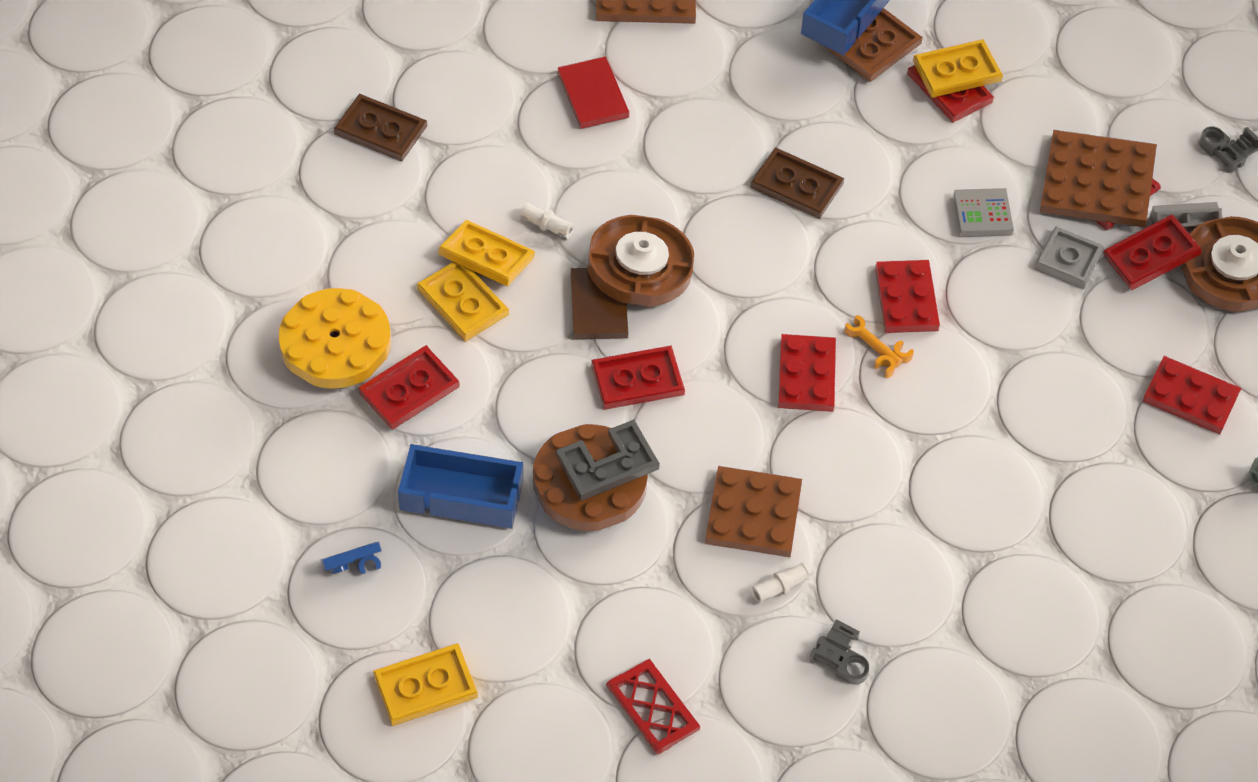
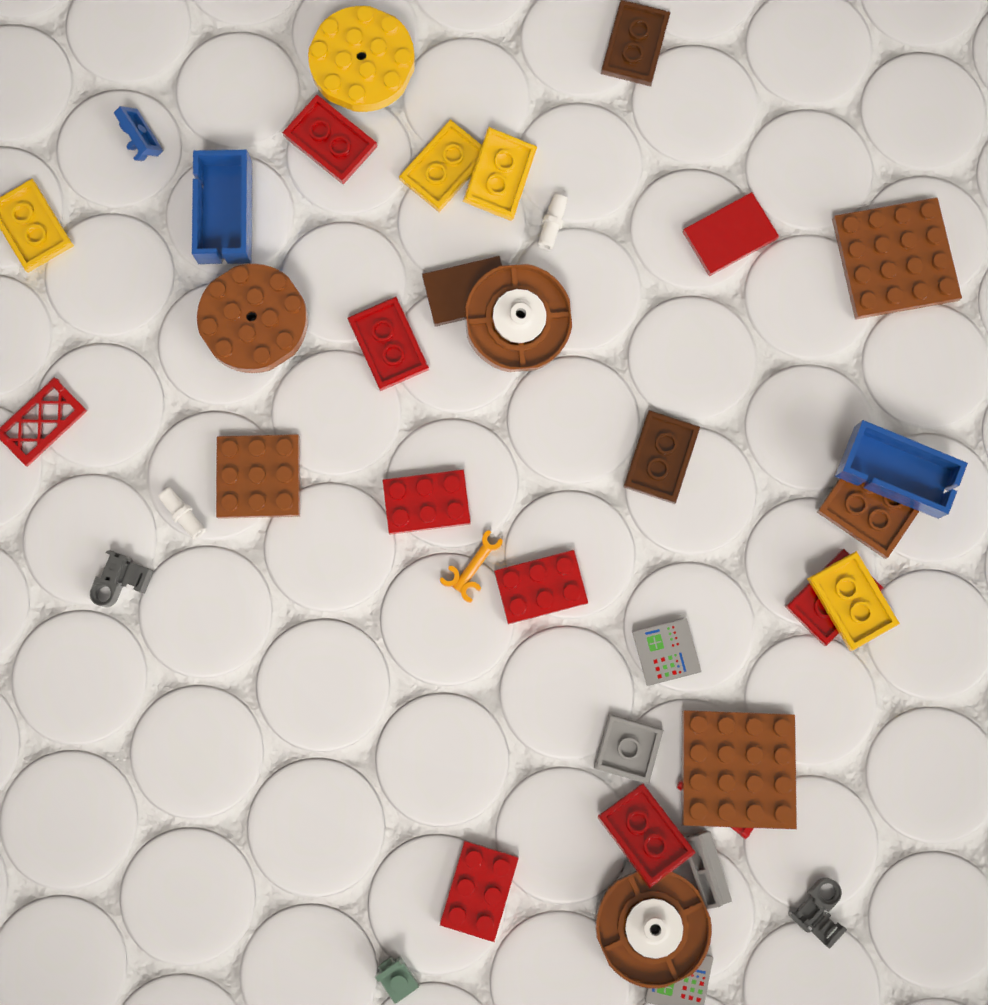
camera: 80 degrees right, 25 degrees up
dark grey plate [556,419,660,501] -> none

